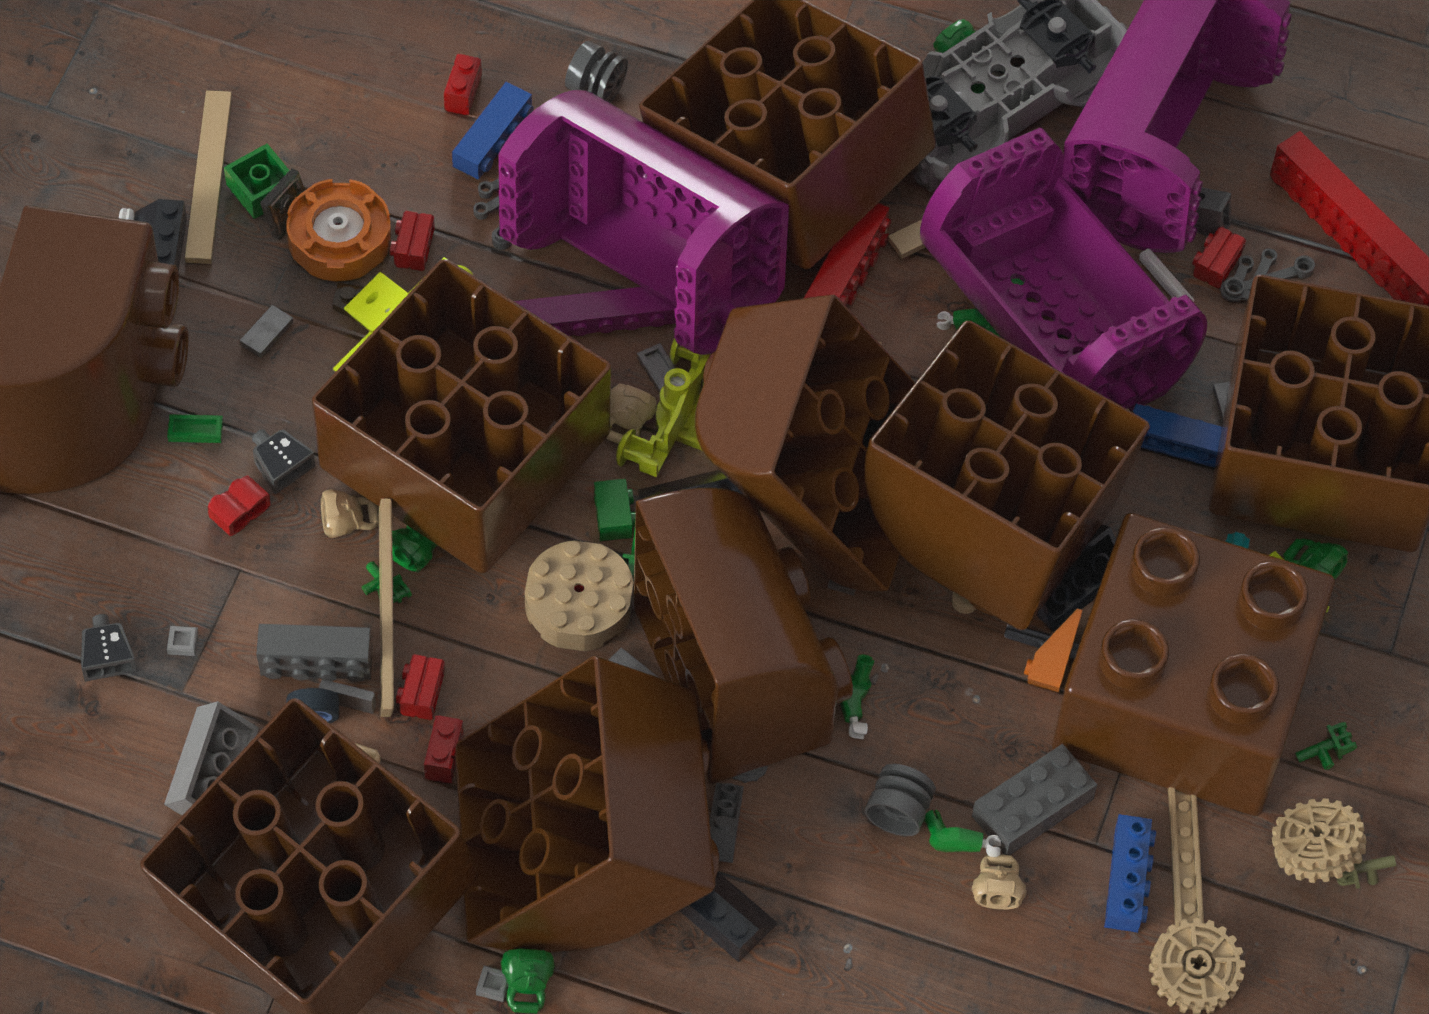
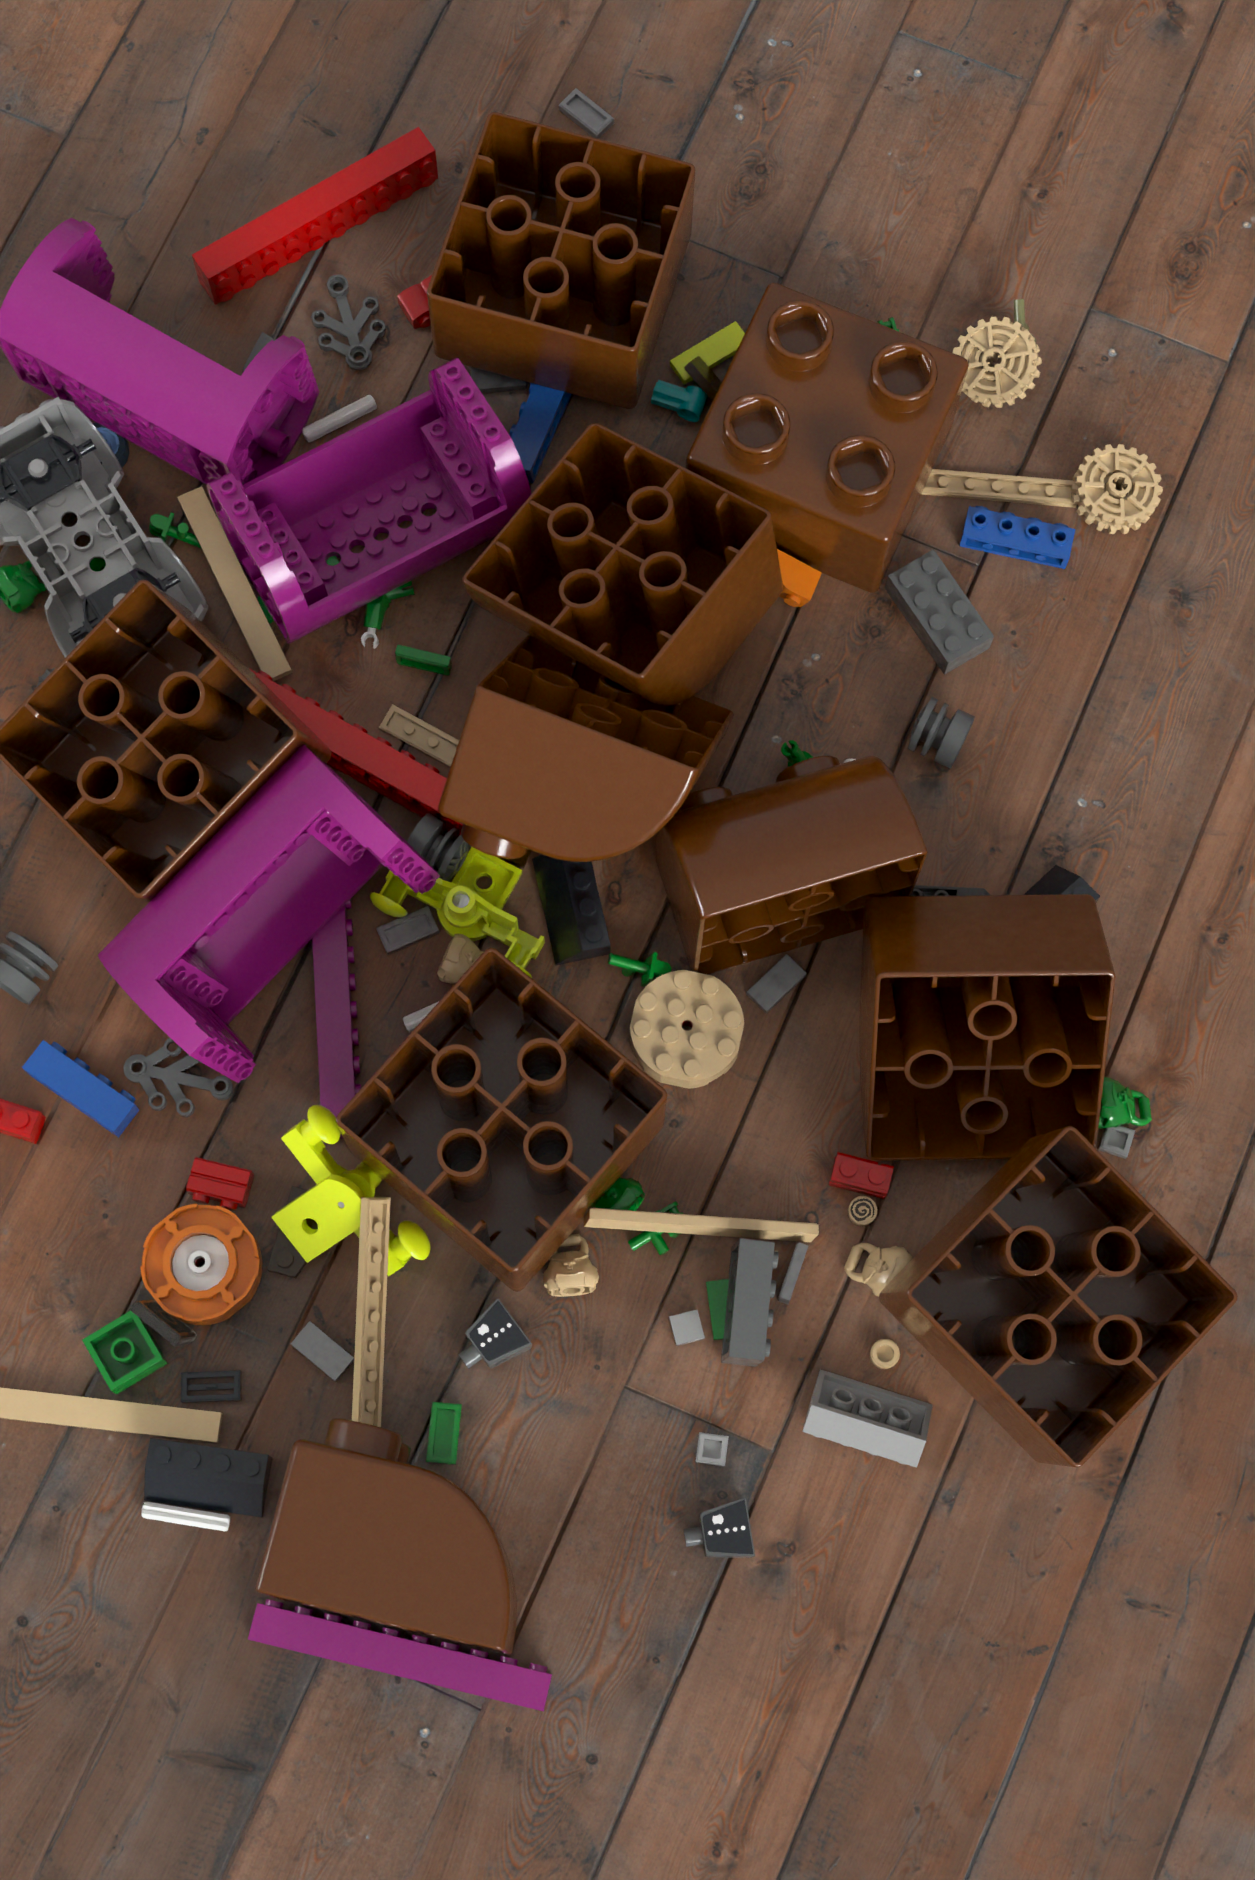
camera: 85 degrees left, 15 degrees up
red brick [207,475,271,536] -> none
black wheel [286,688,339,723] -> none
red brick [396,654,445,720] -> none
green brick [594,479,636,541] -> none
green arm [924,810,1001,857] -> none
tan piece [971,854,1027,910] -> none
red brick [1192,227,1246,289] -> none
green piece [1283,538,1348,580] -> none
none -> black tile [181,1370,241,1403]
none -> tan tile [352,1197,391,1427]
none -> green tile [395,644,452,676]
none -> light grey tile [669,1310,705,1346]
none -> tile [848,1196,877,1226]

